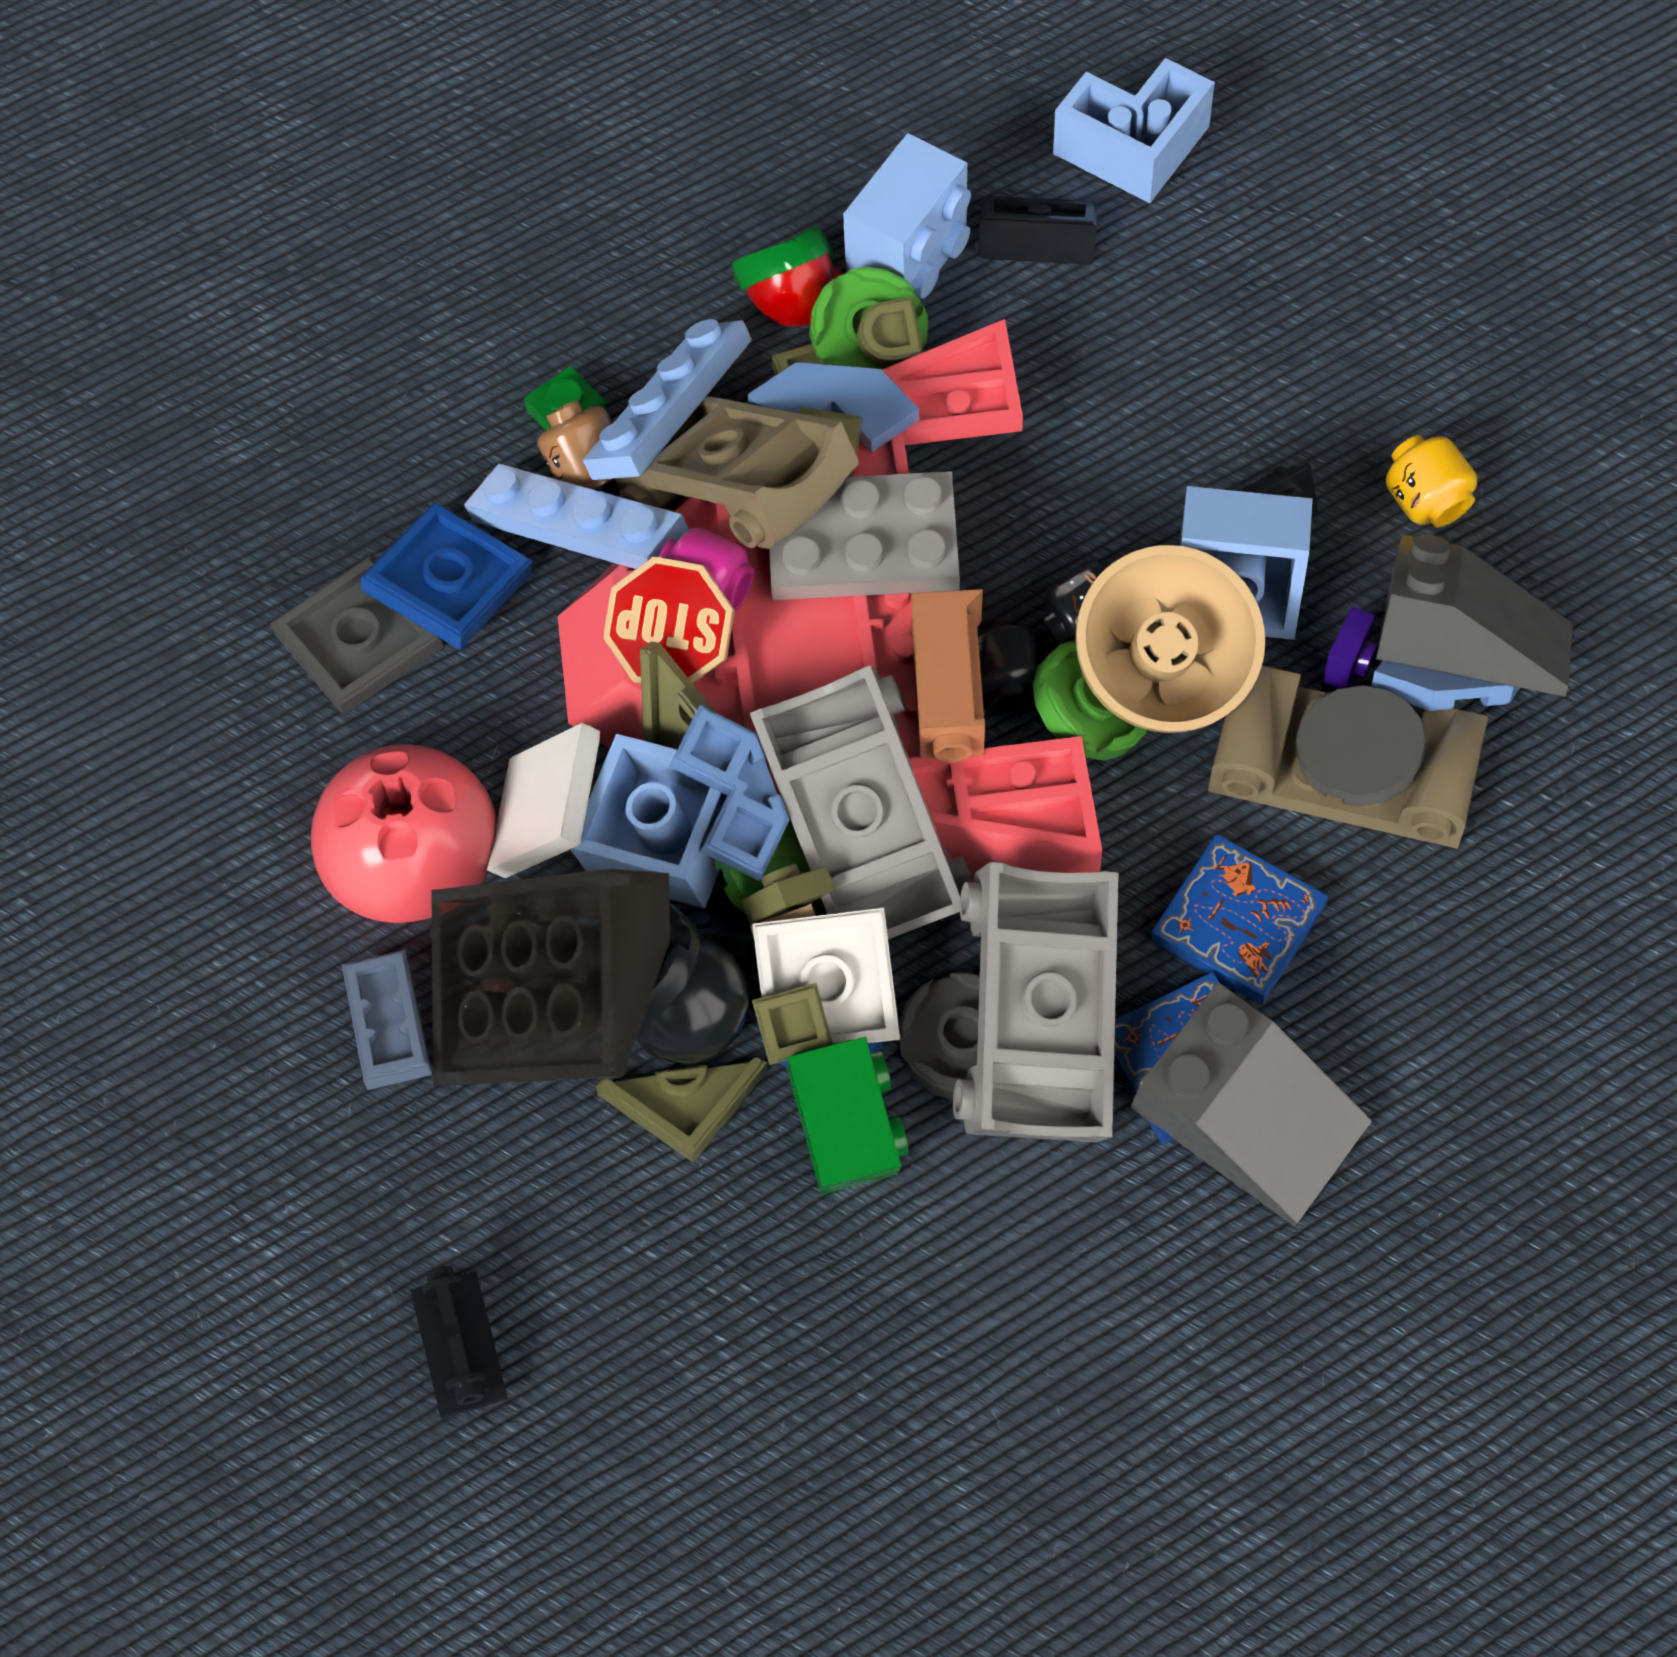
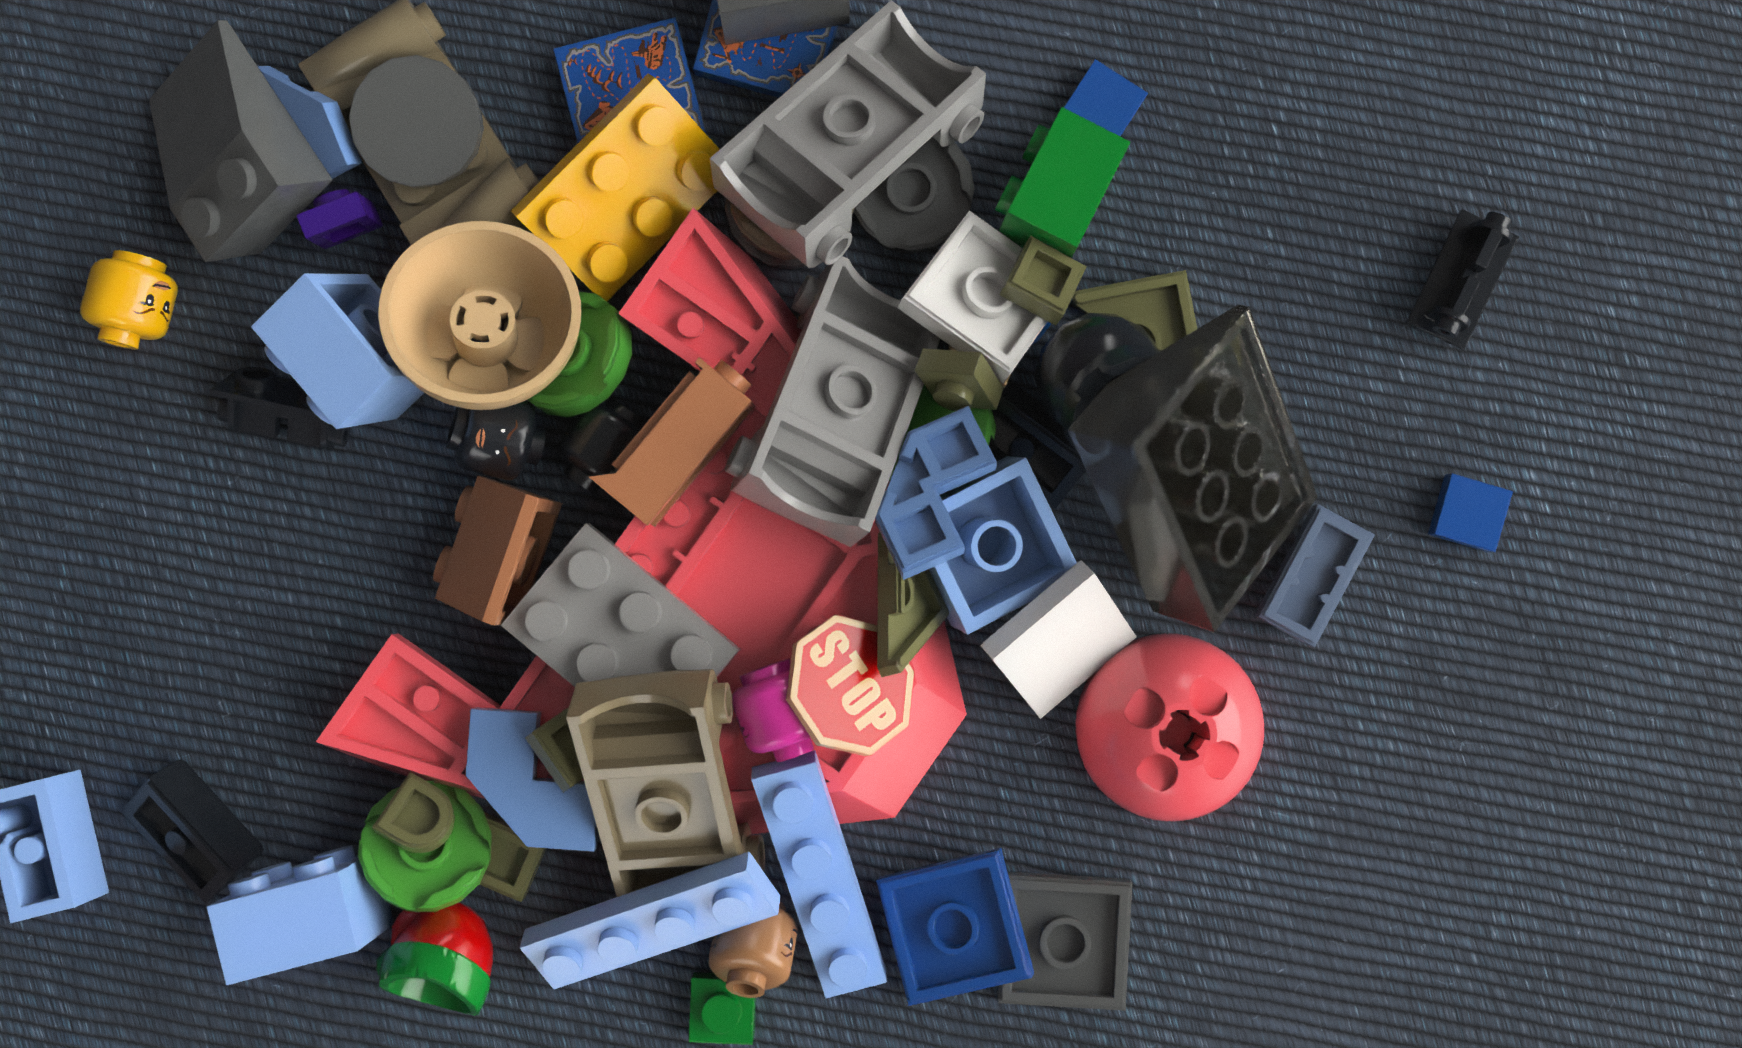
camera: 140 degrees left, 25 degrees up
none -> nougat slope [433,476,563,626]
none -> yellow plate [511,73,720,301]
none -> blue tile [1064,59,1148,137]
none -> blue tile [1427,473,1513,552]

